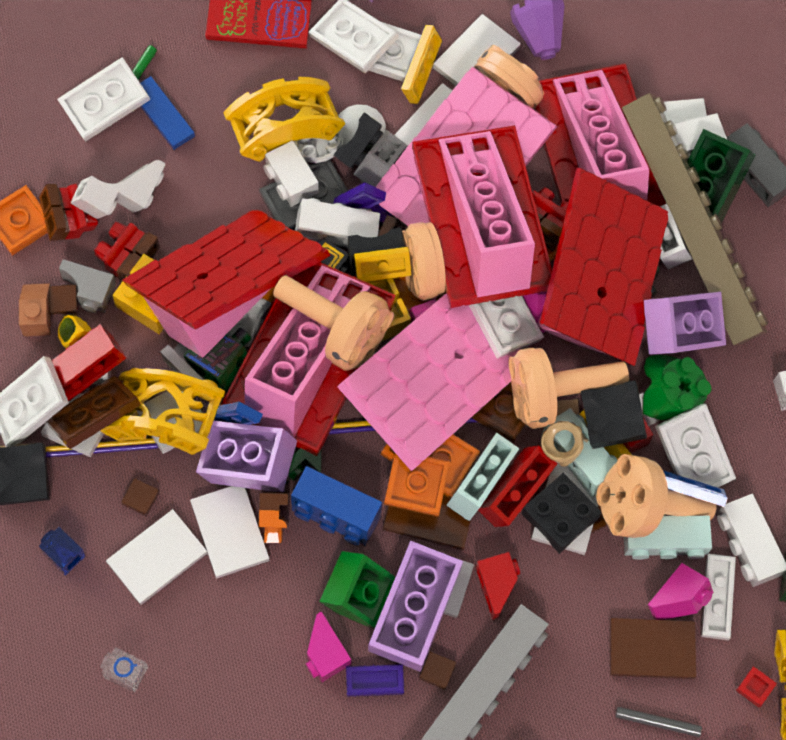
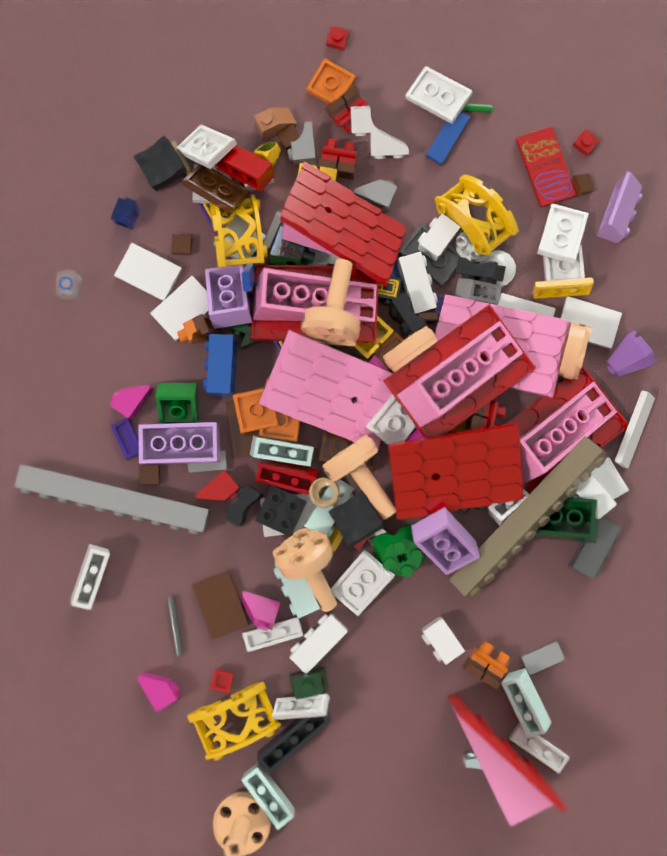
camera: 75 degrees right, 15 degrees up
dark purple tile [333,182,386,209] -> none
yellow plate [354,247,412,282] -> none
tile [663,470,727,507] -> none
none -> black brick [225,485,264,527]
none -> light grey slope [354,179,397,213]
none -> white tile [615,390,655,468]

